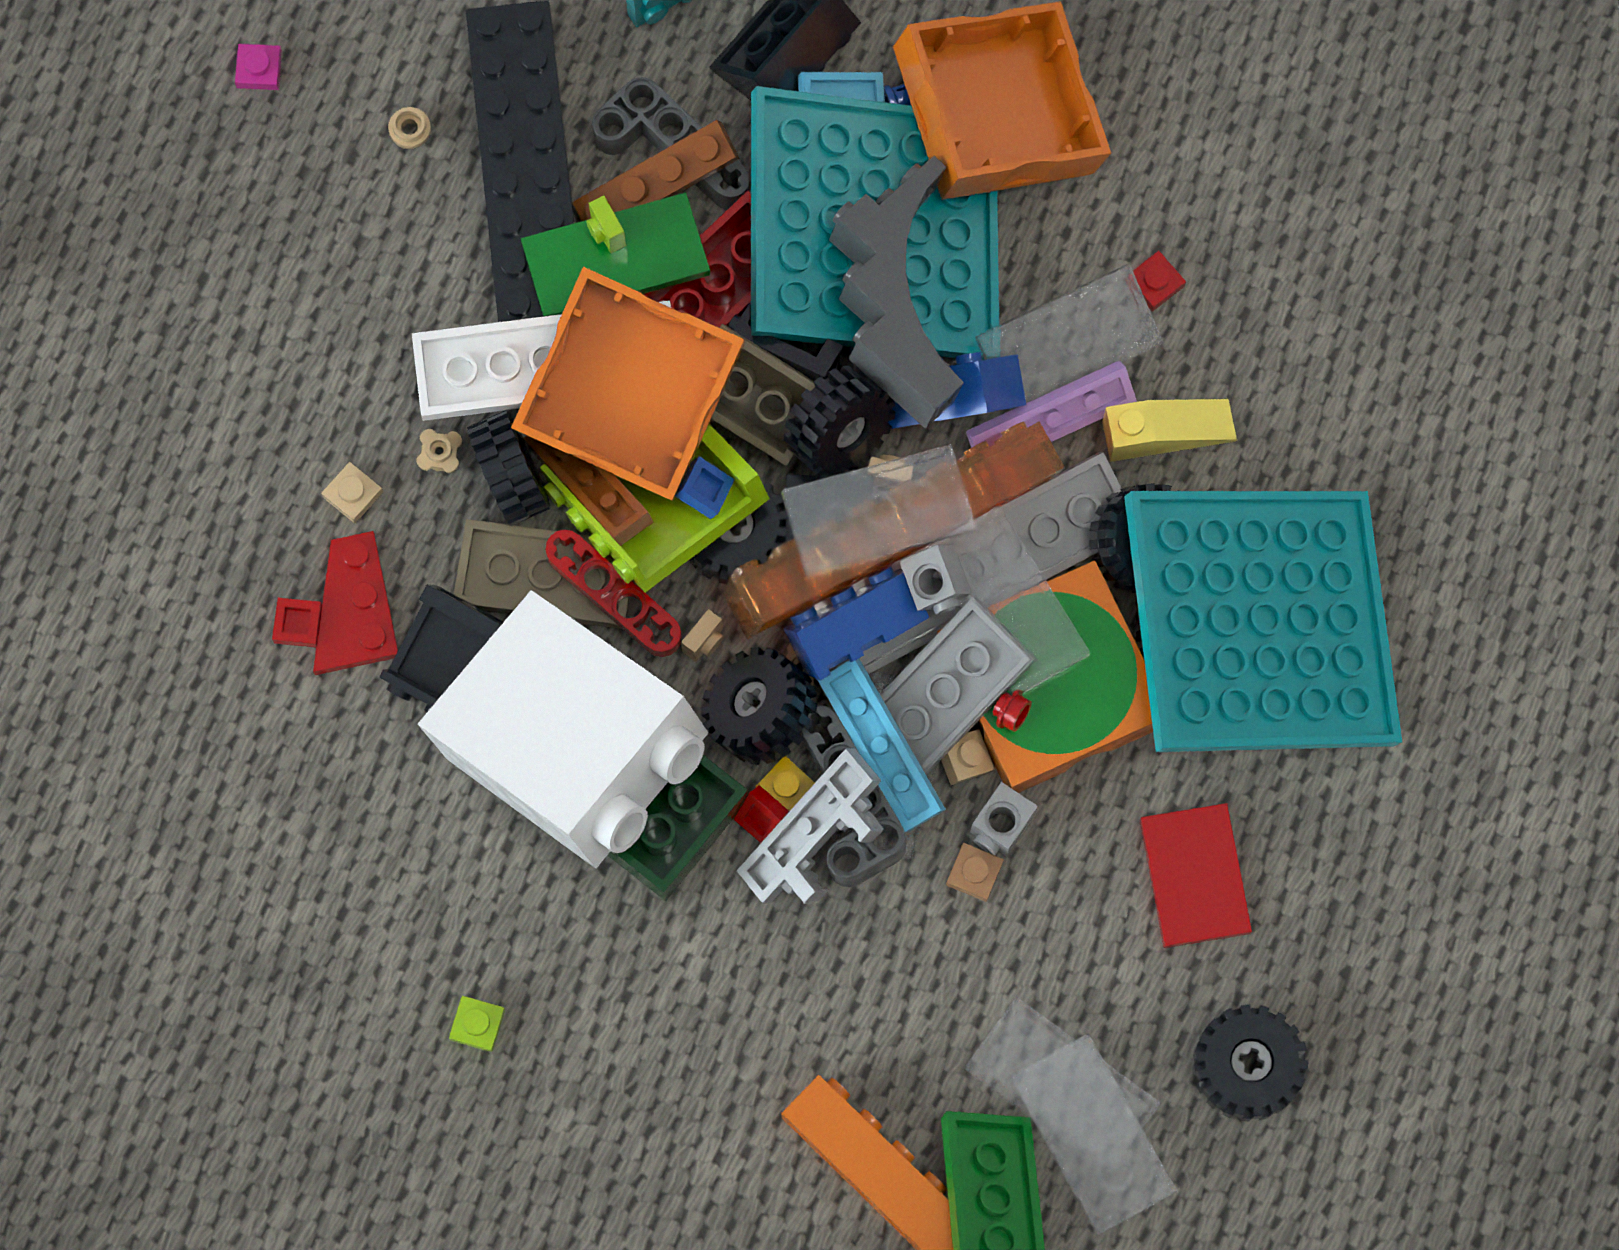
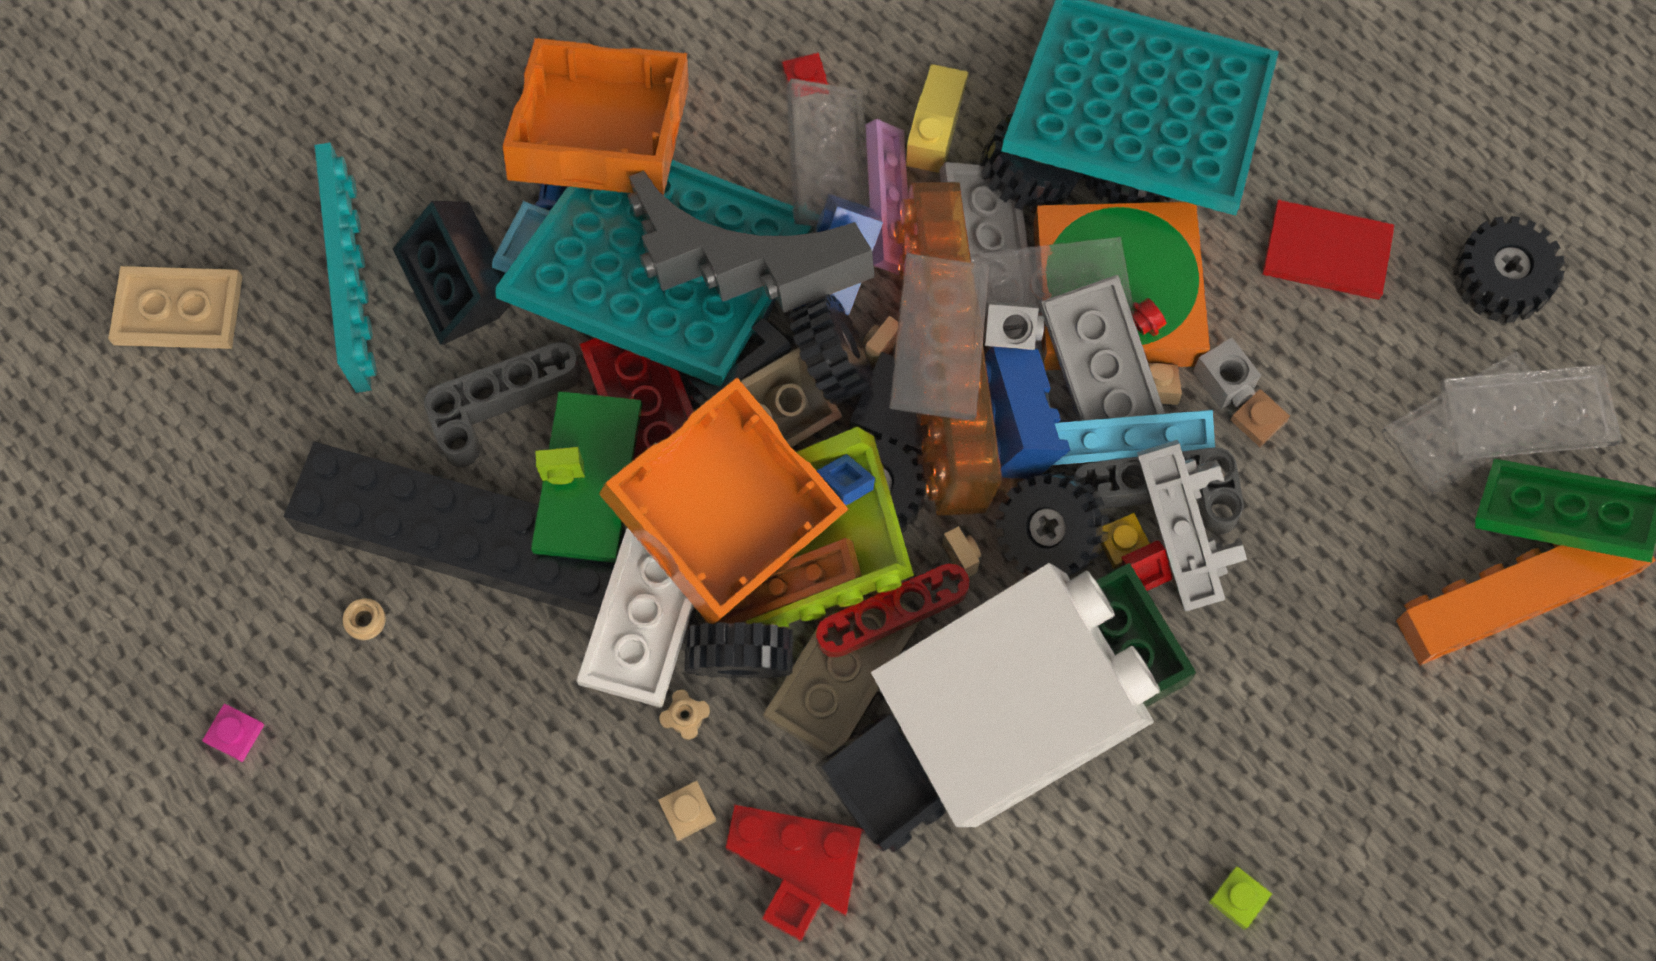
camera: 65 degrees left, 5 degrees down
dark orange plate [572,120,740,221] -> none

